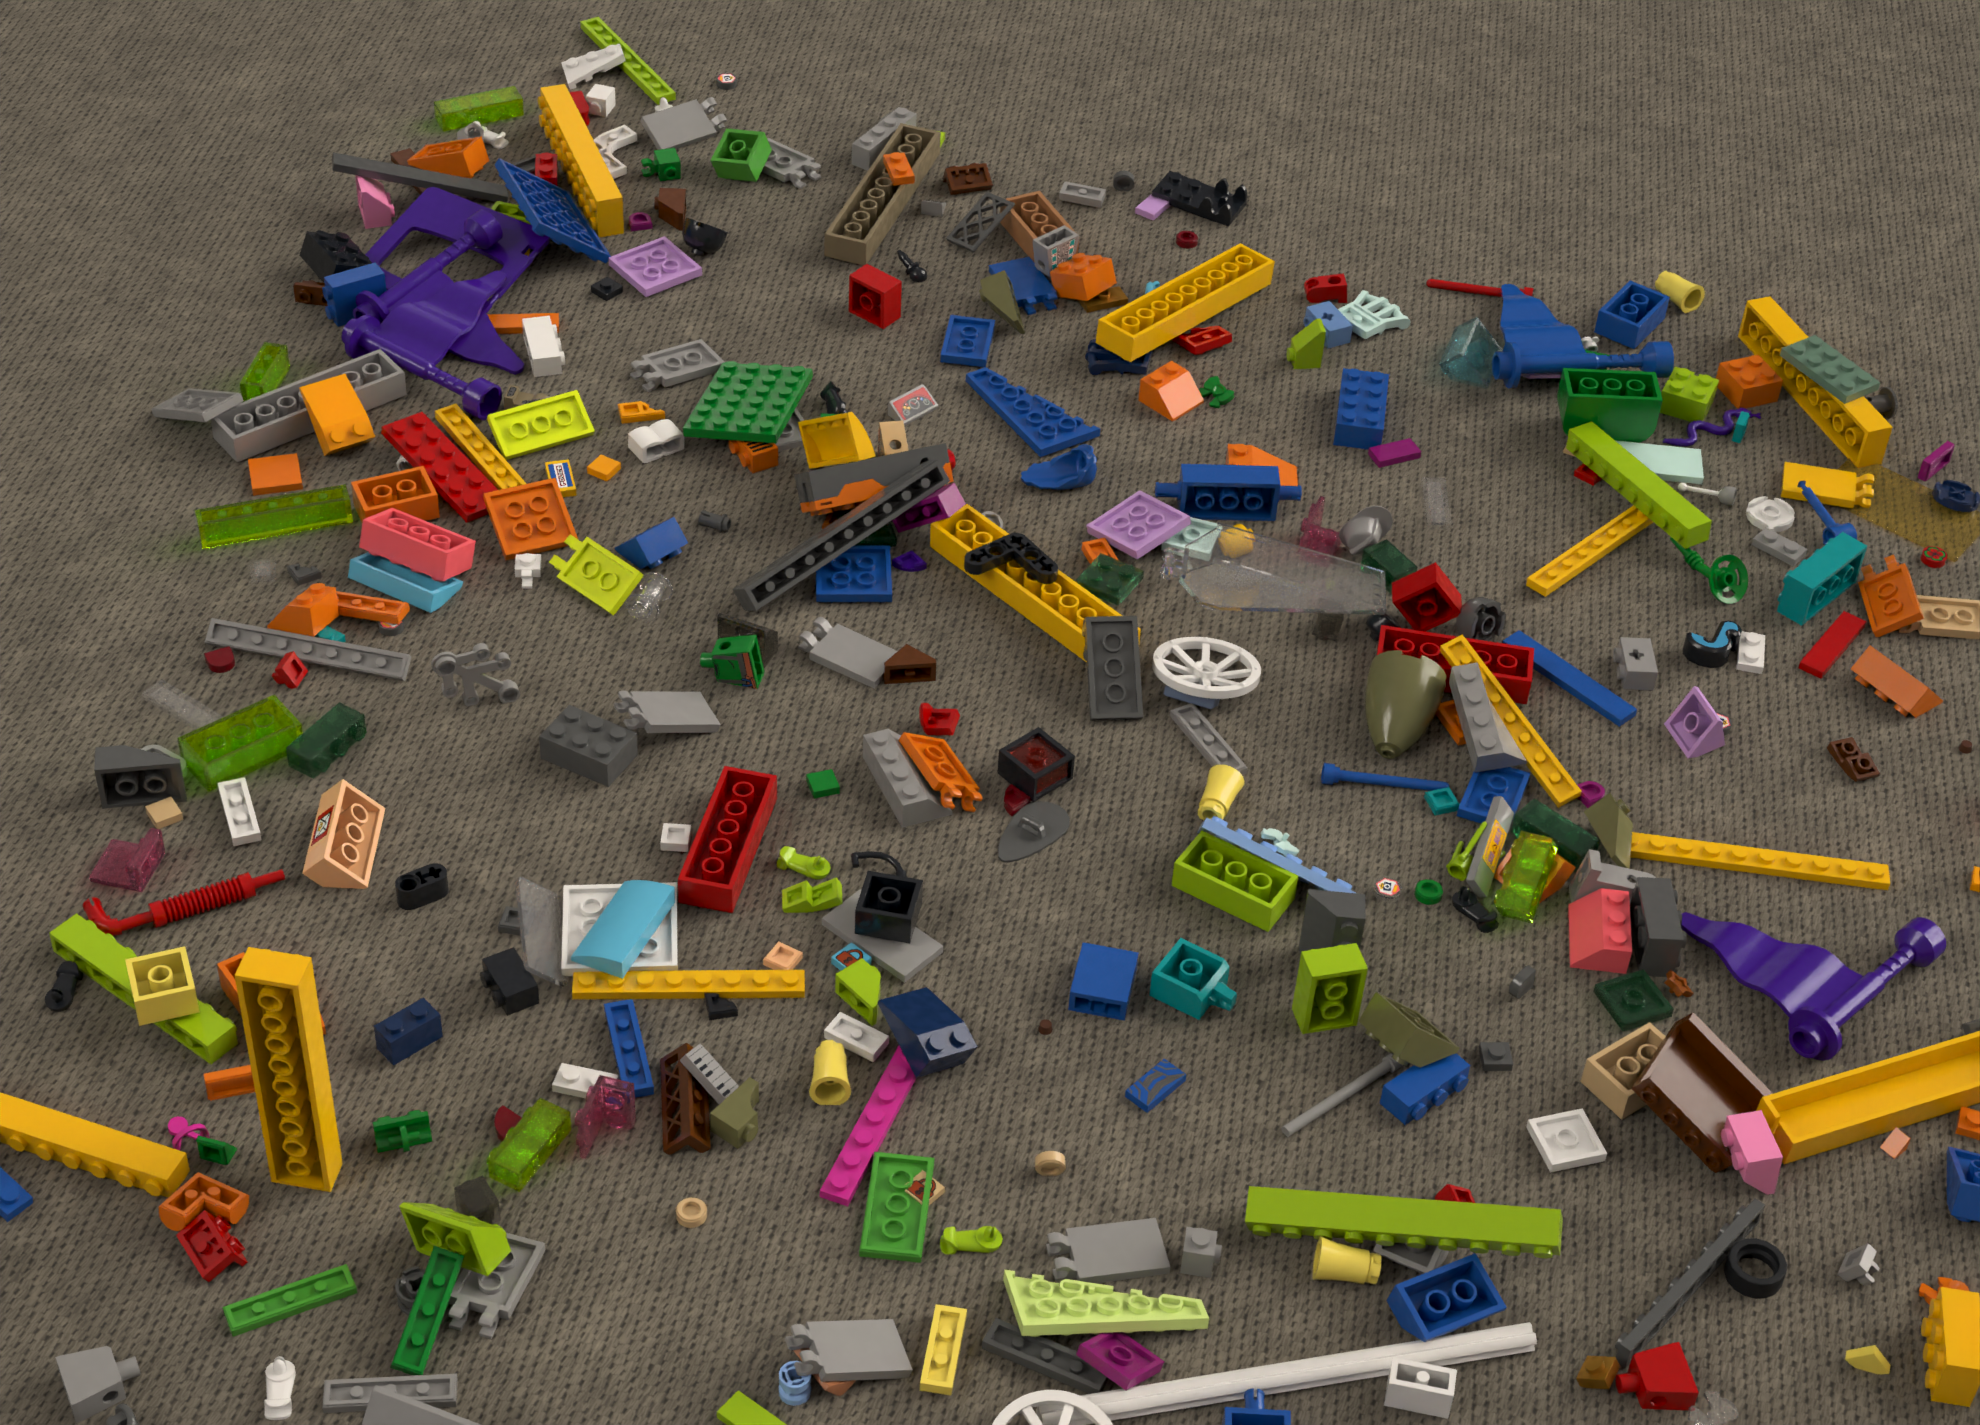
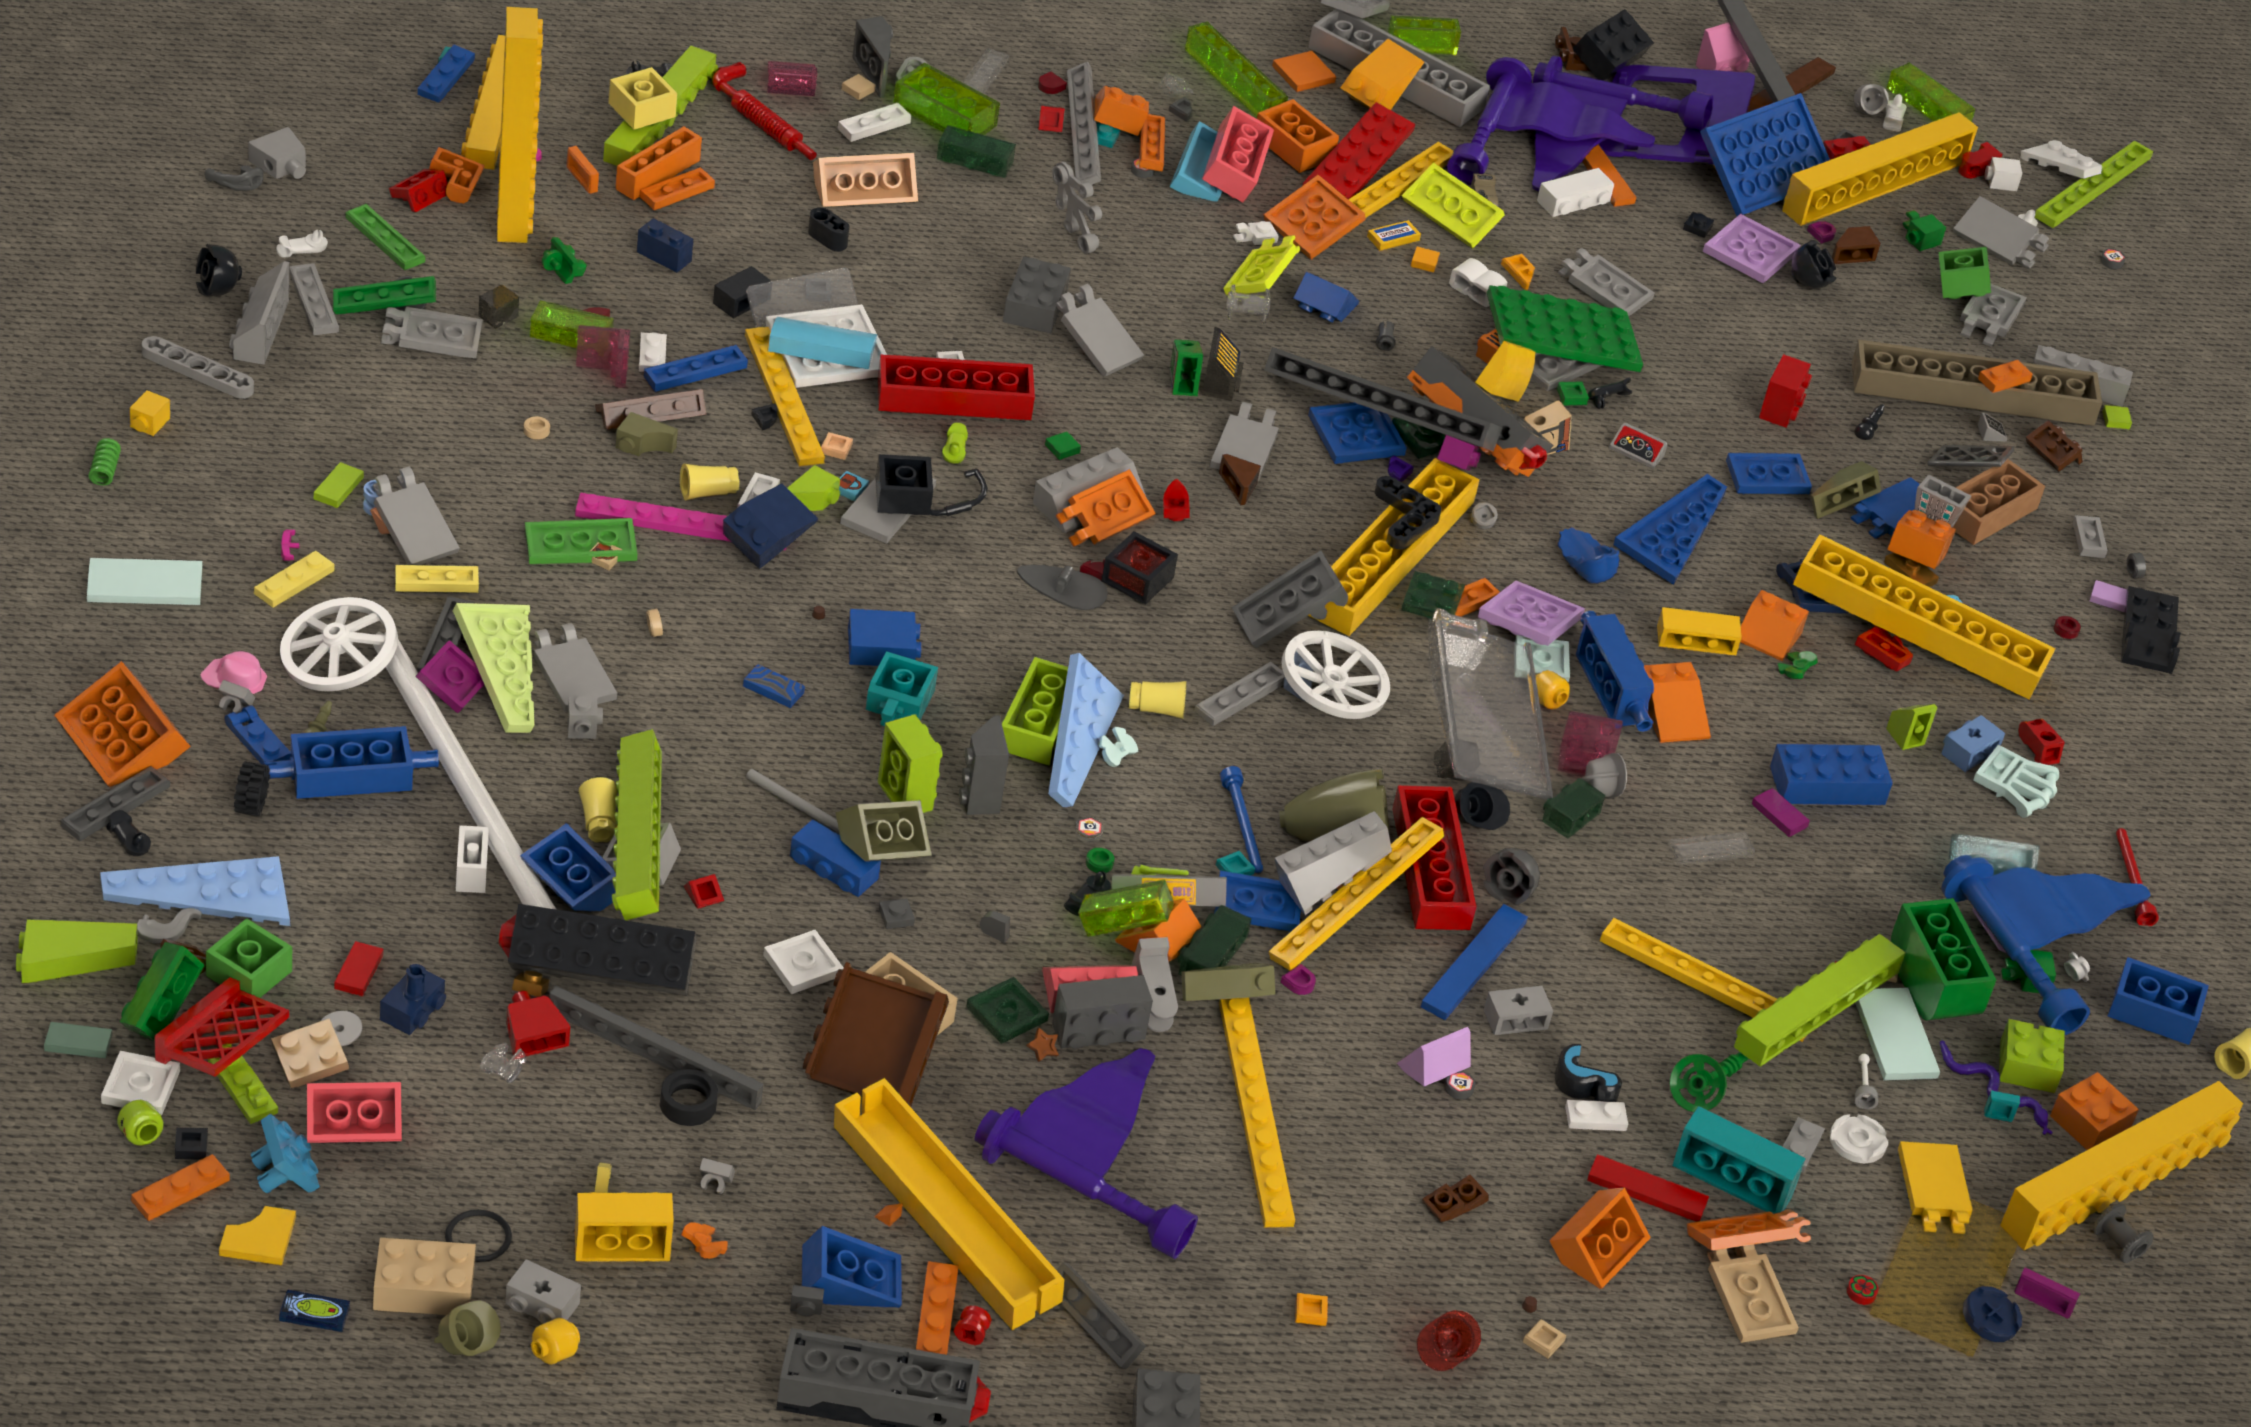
camera: 70 degrees right, 0 degrees up
blue brick [322,262,387,327] -> none
lime slope [399,1202,511,1276] -> none
orange slope [407,136,490,179] -> none
white plate [594,125,637,179] -> none
light grey tile [680,1044,739,1104] -> none
lime slope [782,877,843,913] -> none
lime piece [940,1226,1003,1255] -> none
red brick [1392,562,1462,632] -> none
bright pink slope [1721,1110,1783,1195] -> none
sand green plate [1780,335,1880,404] -> none
blue piece [1797,481,1857,545] -> none
none -> black piece [499,904,697,996]
none -> yellow brick [1657,607,1742,656]

